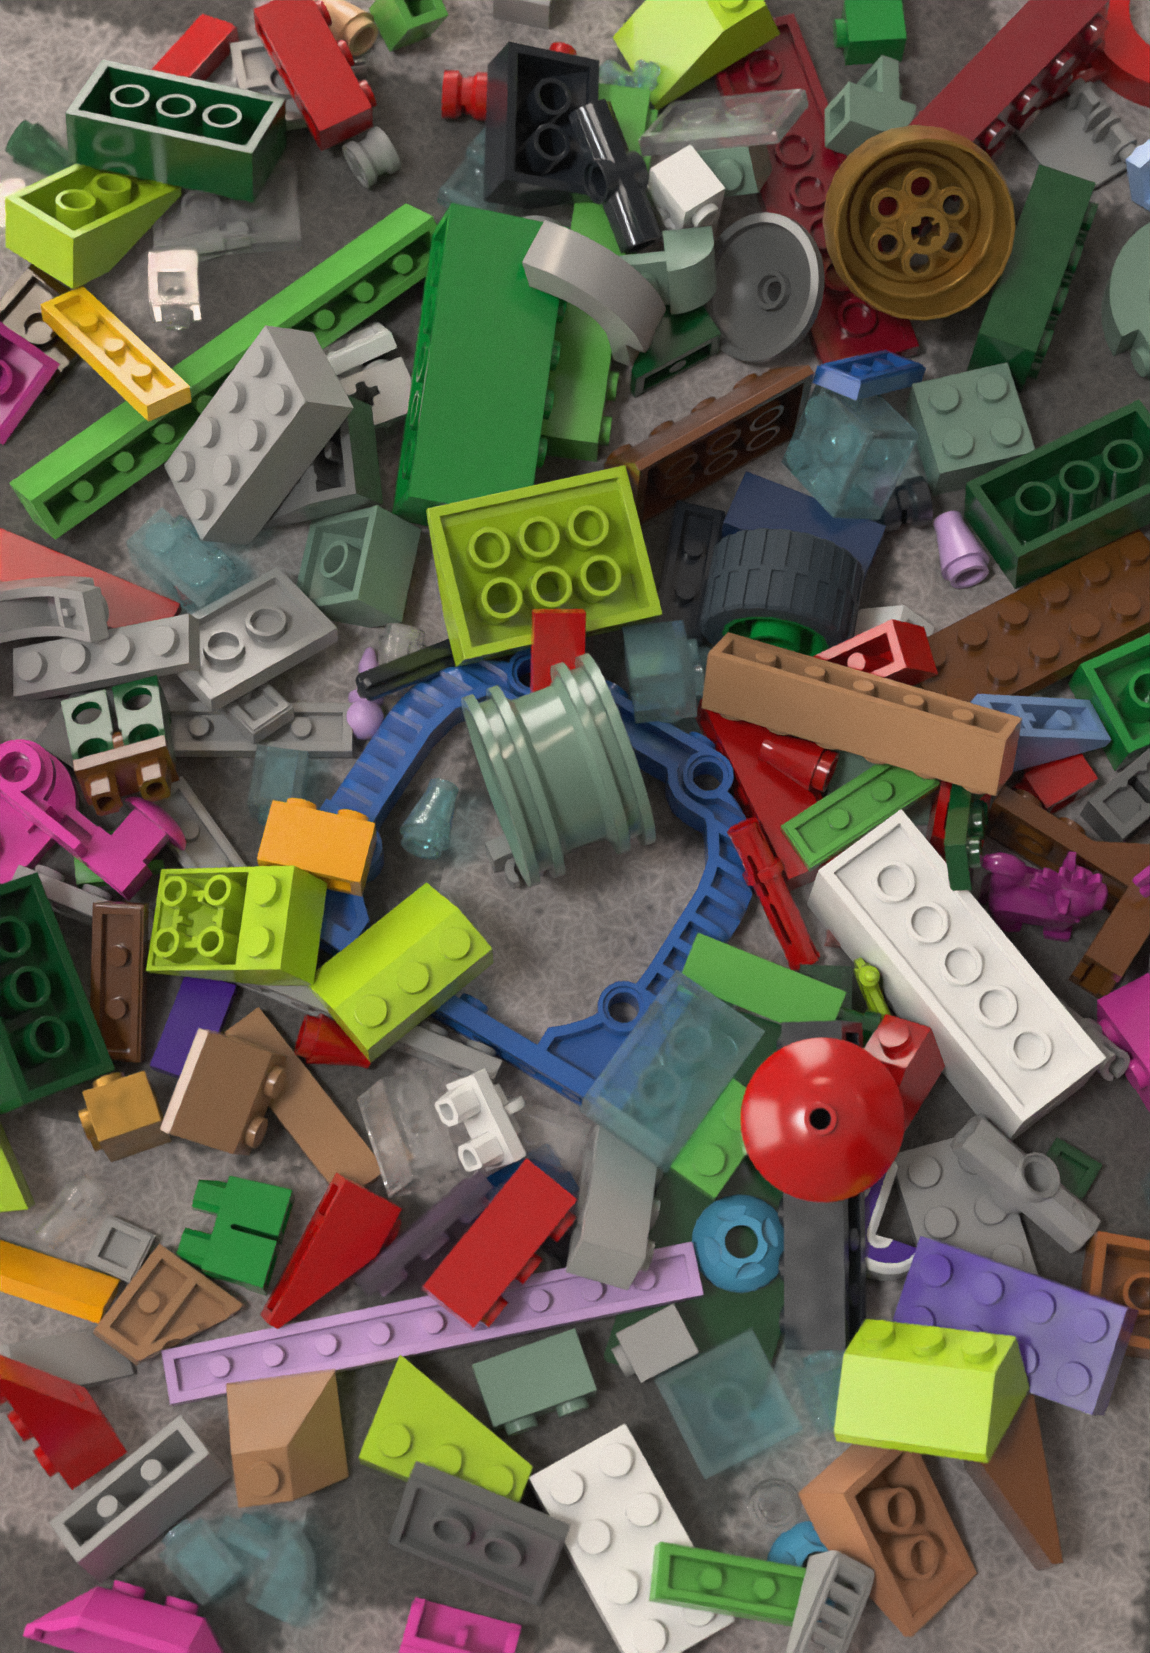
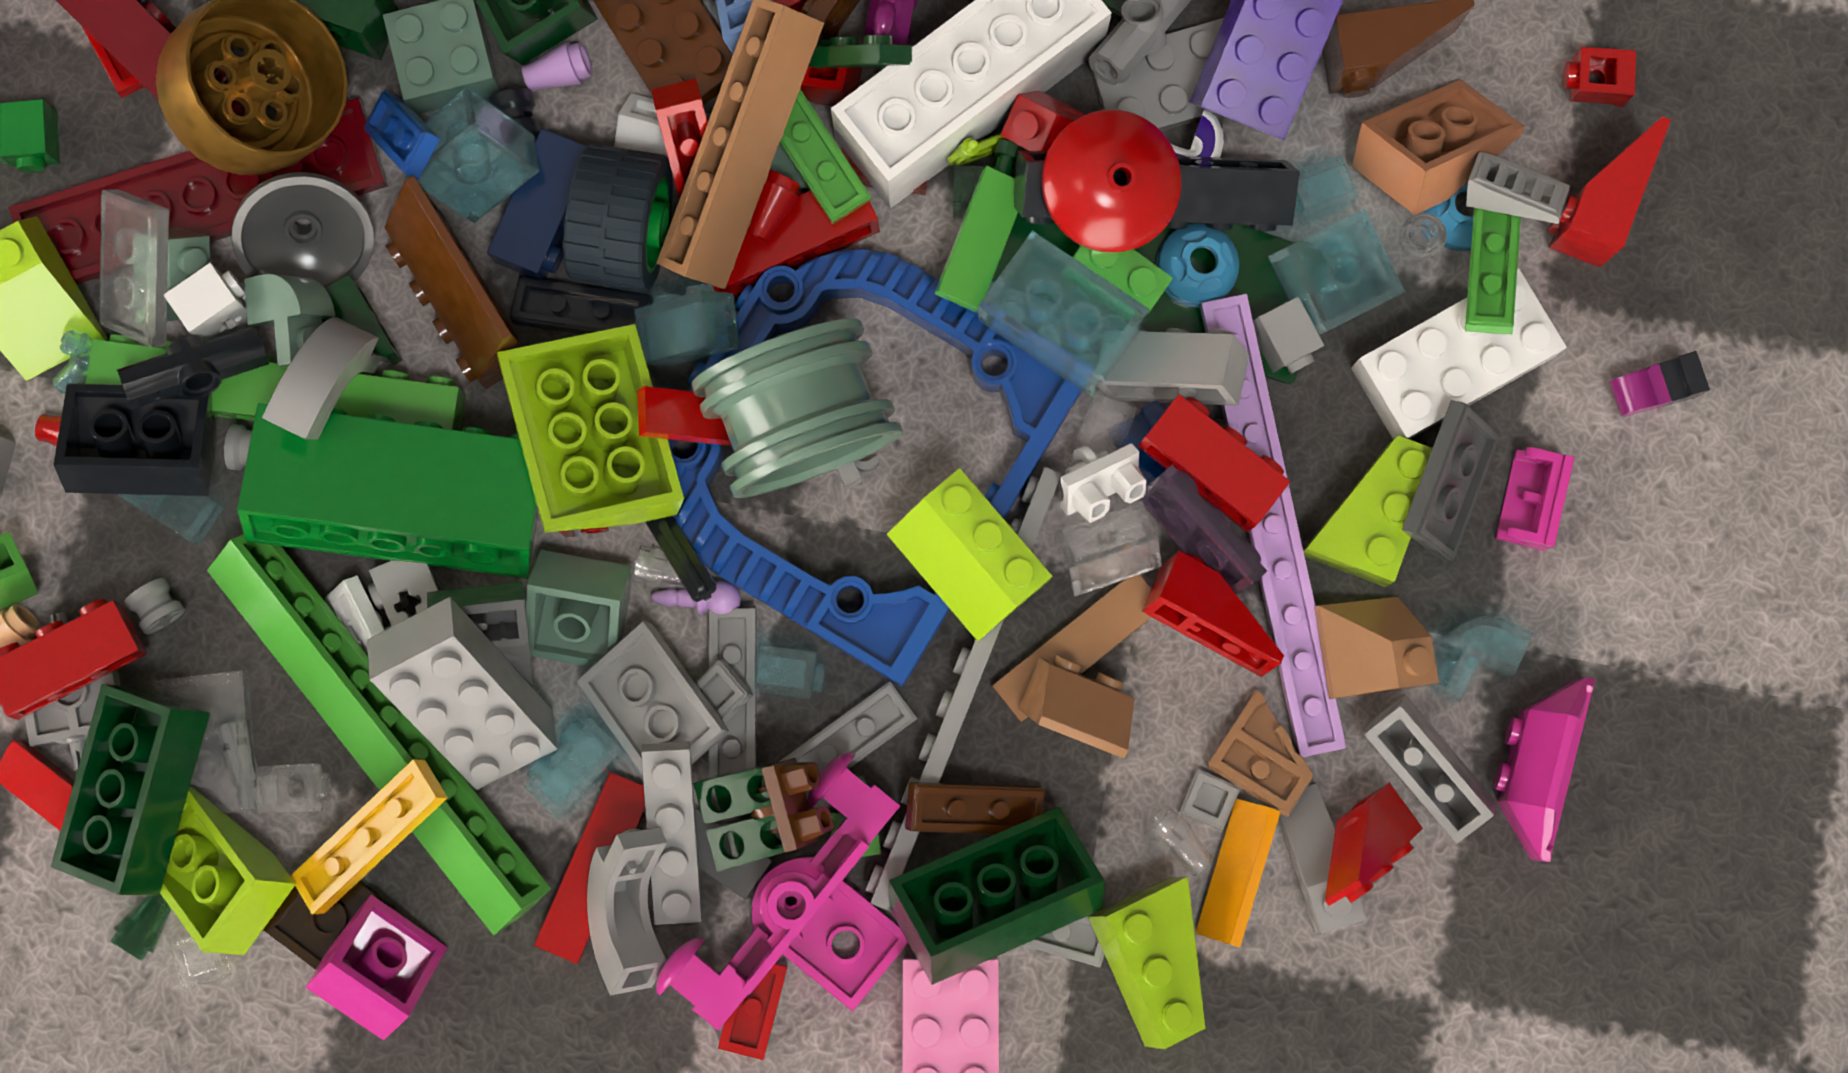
camera: 85 degrees left, 10 degrees up
pearl gold brick [78,1070,172,1162] -> none
lime slope [146,865,327,986] -> none
dark purple tile [150,977,238,1079] -> none
clear light blue brick [158,1518,248,1609] -> none
green hips [177,1175,295,1296] -> none
light orange brick [257,798,377,897] -> none
red cone [295,1013,371,1069] -> none
clear light blue cone [400,778,459,860] -> none
red wheel [441,70,487,121] -> none
sand green brick [472,1328,597,1437] -> none
red pin [727,817,821,971] -> none
sand green brick [825,55,916,156] -> none
lime slope [834,1319,1030,1463] -> none

